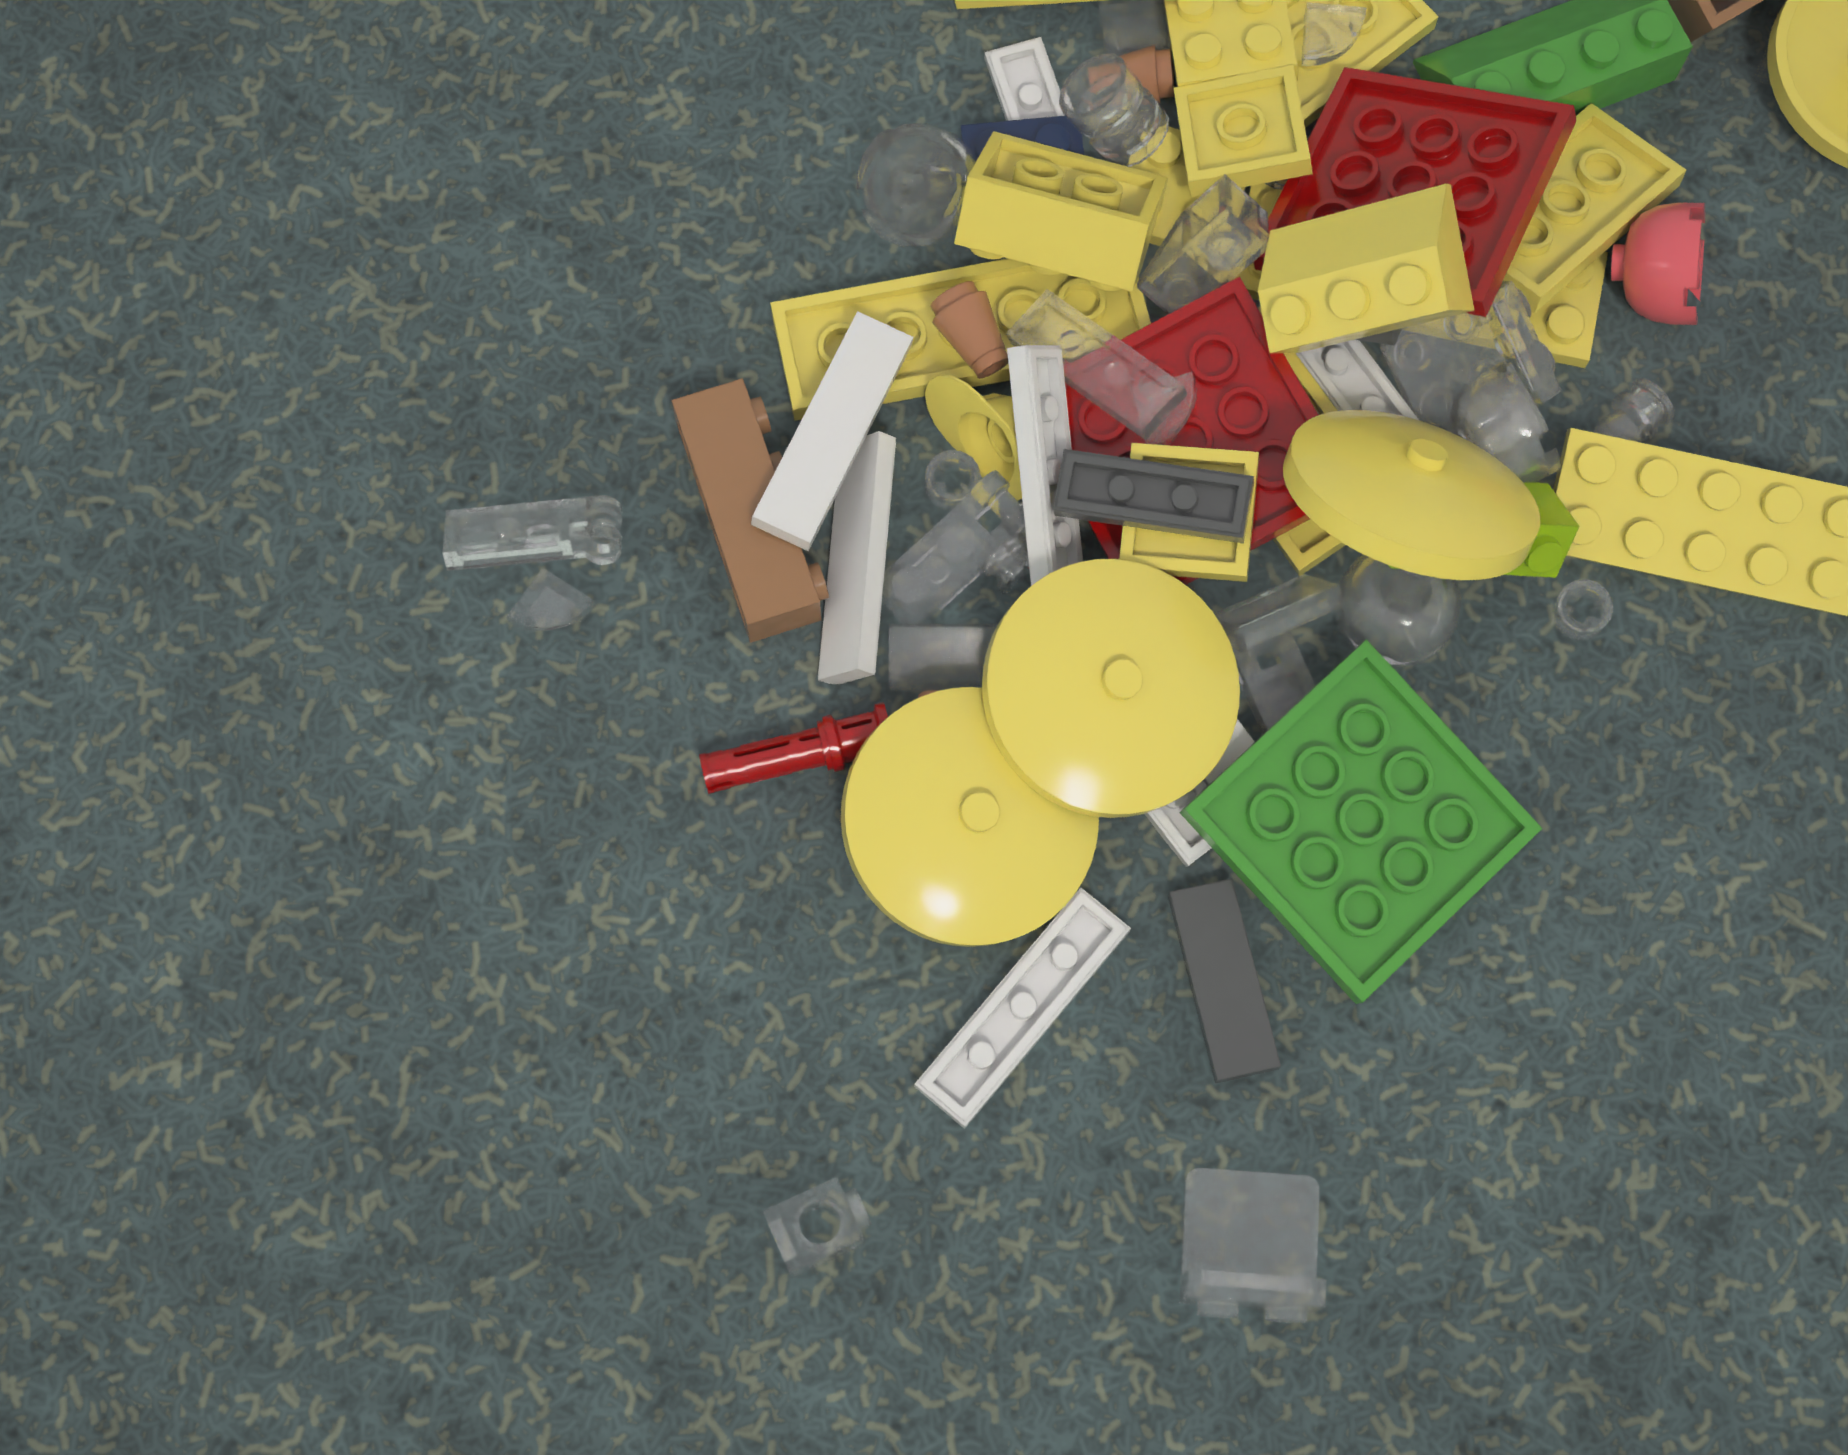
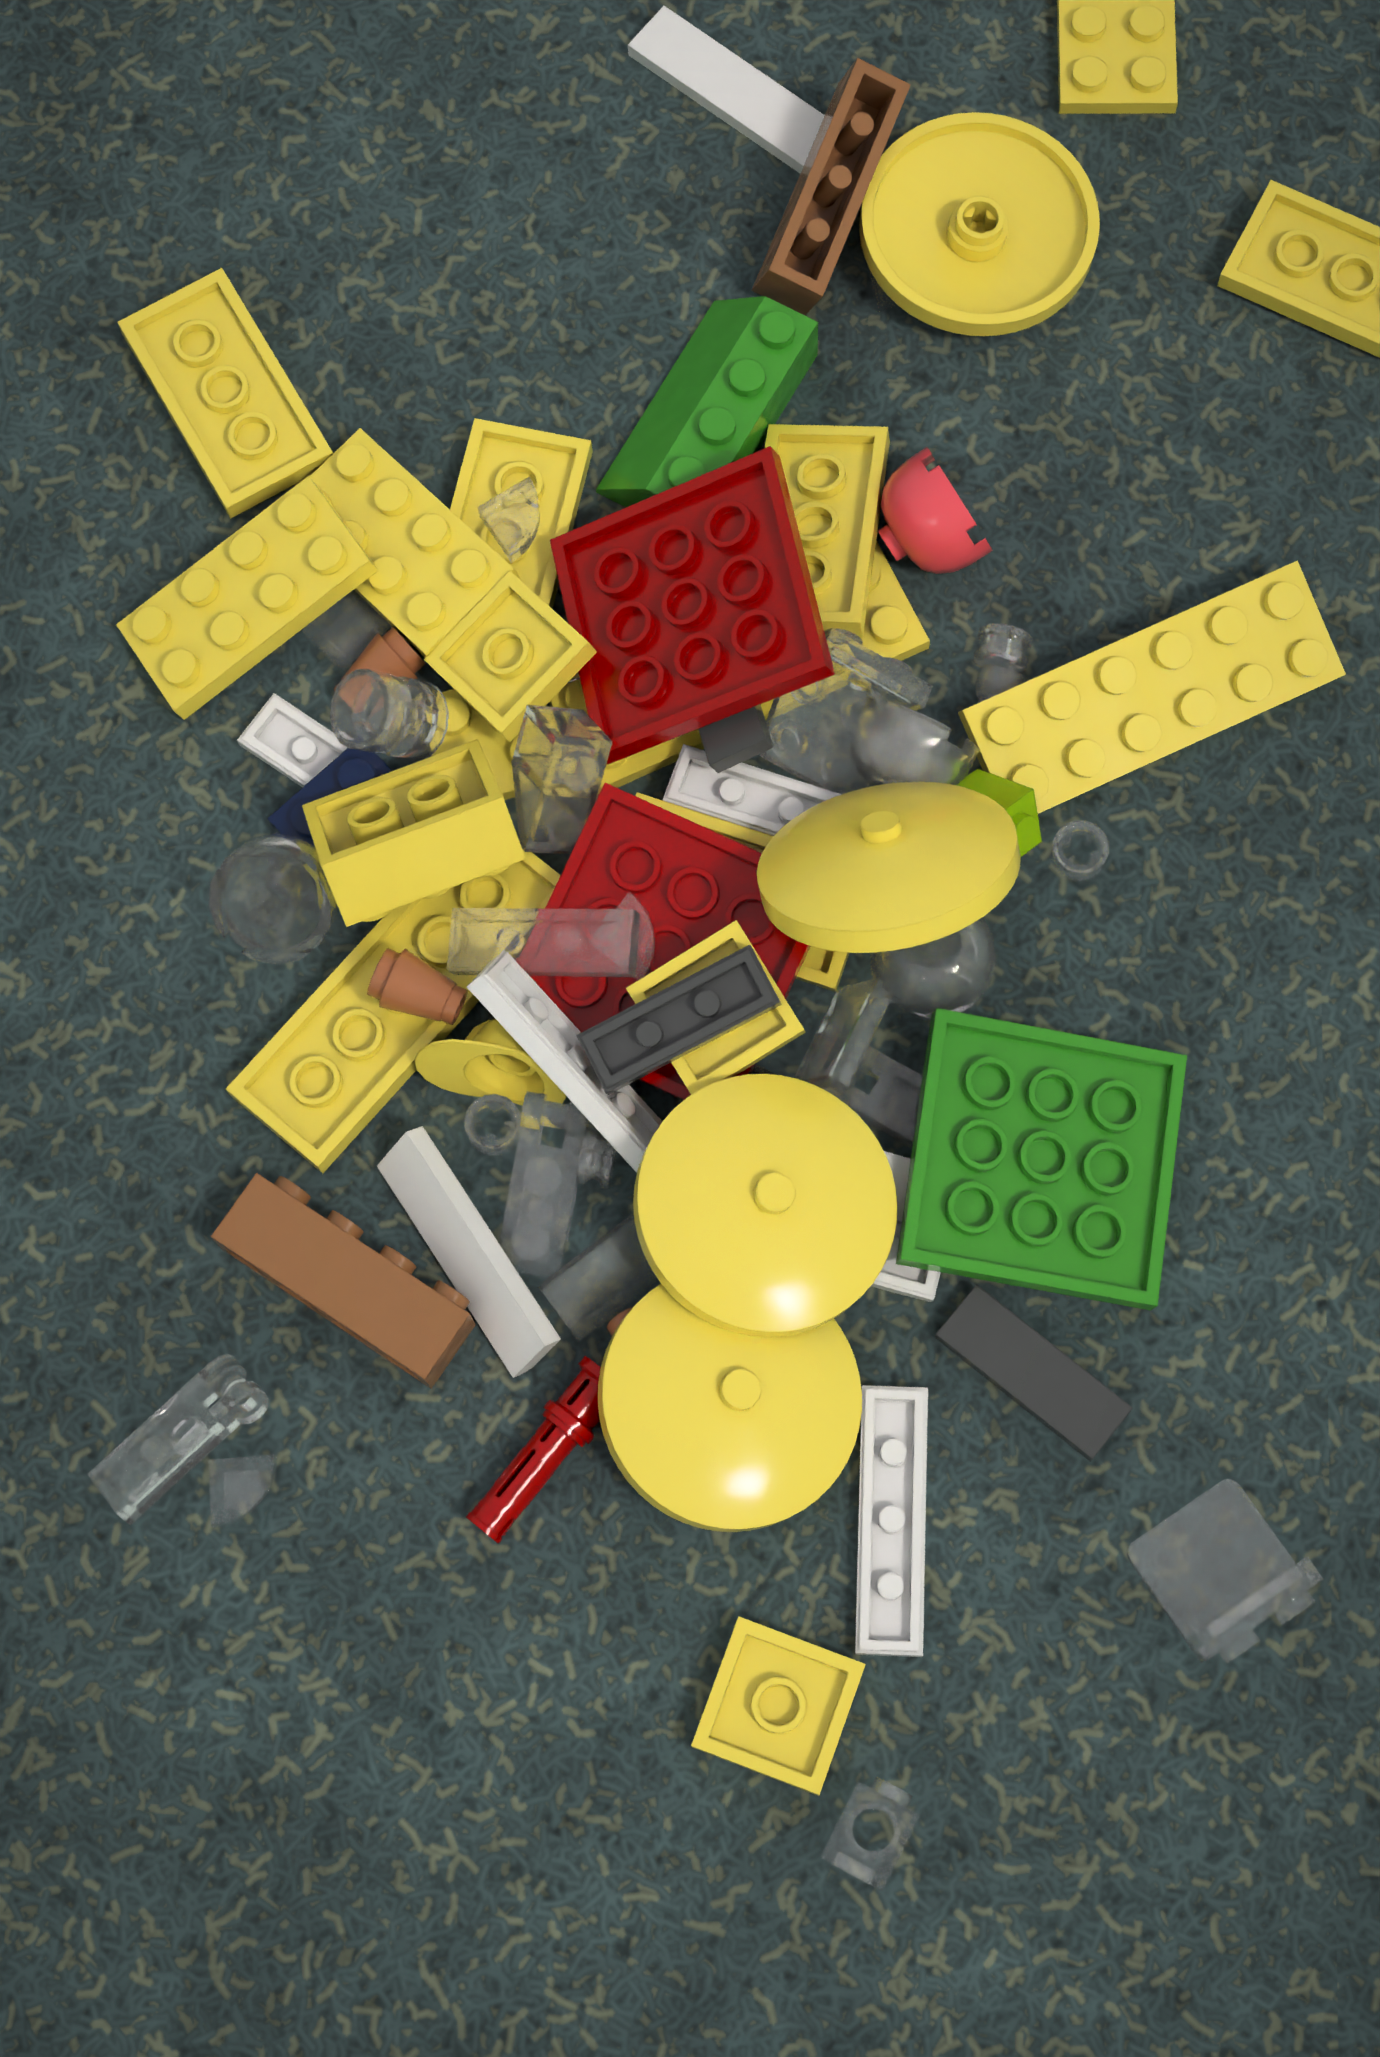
camera: 30 degrees left, 0 degrees up
white tile [751,311,914,551] -> none
light yellow slope [1258,184,1475,353] -> none
none -> light yellow plate [691,1616,866,1796]

